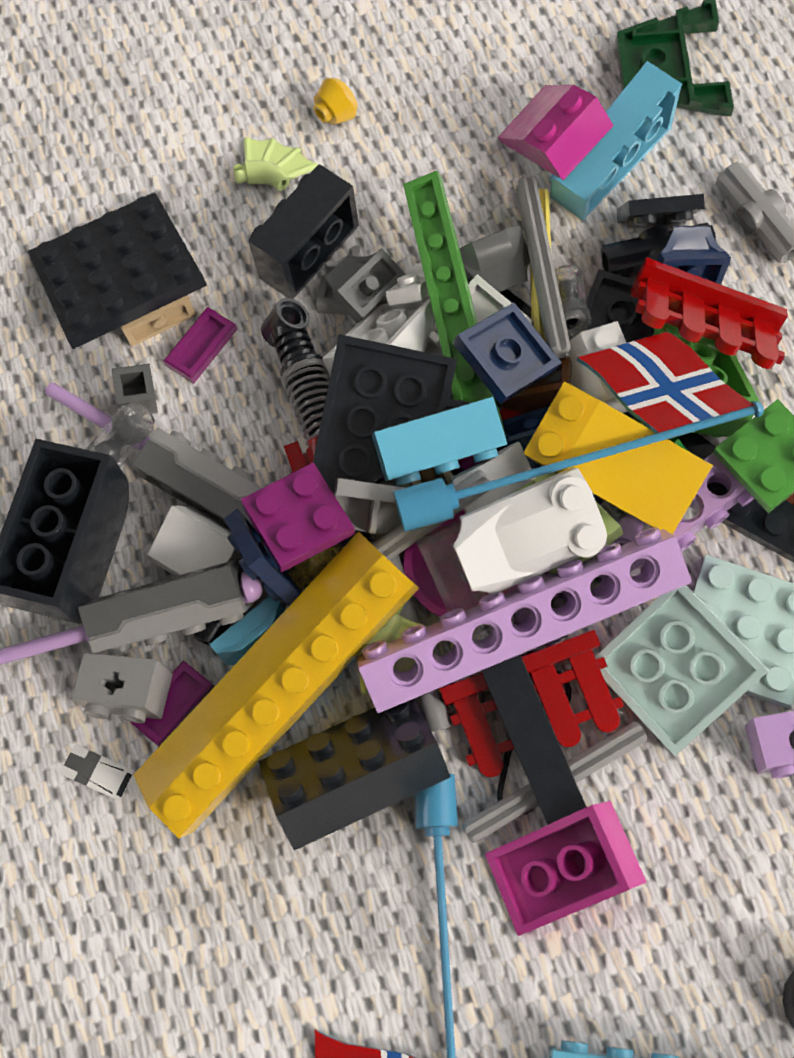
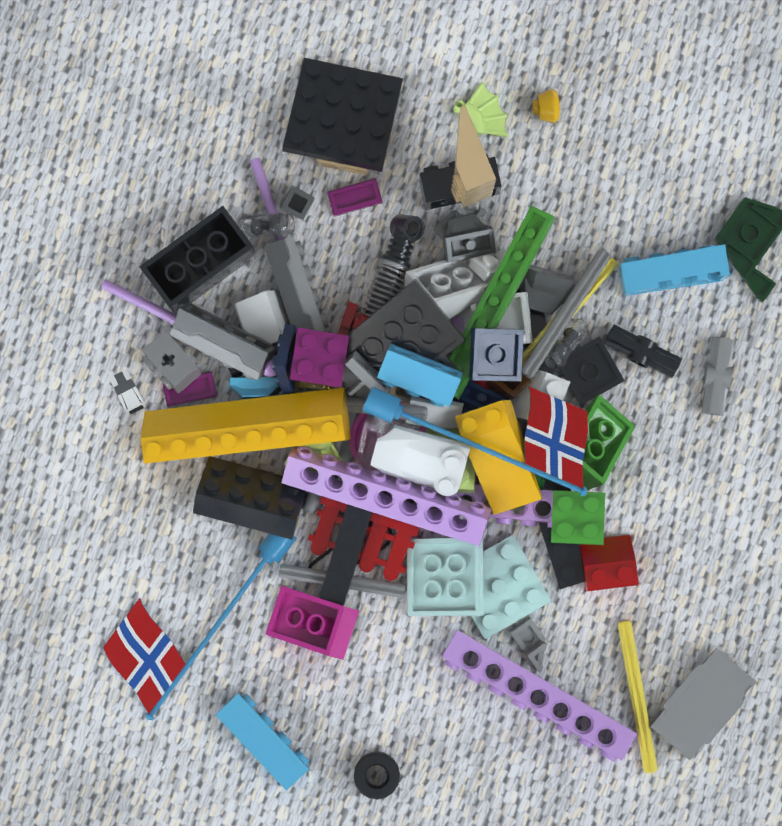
camera: 30 degrees right, 15 degrees up
dark pink slope [497,84,614,181] -> none
black plate [616,194,705,229] -> none
red fence [631,257,788,369] -> none
dark blue slope [657,226,731,284] -> none
none -> tan slope [451,105,496,208]

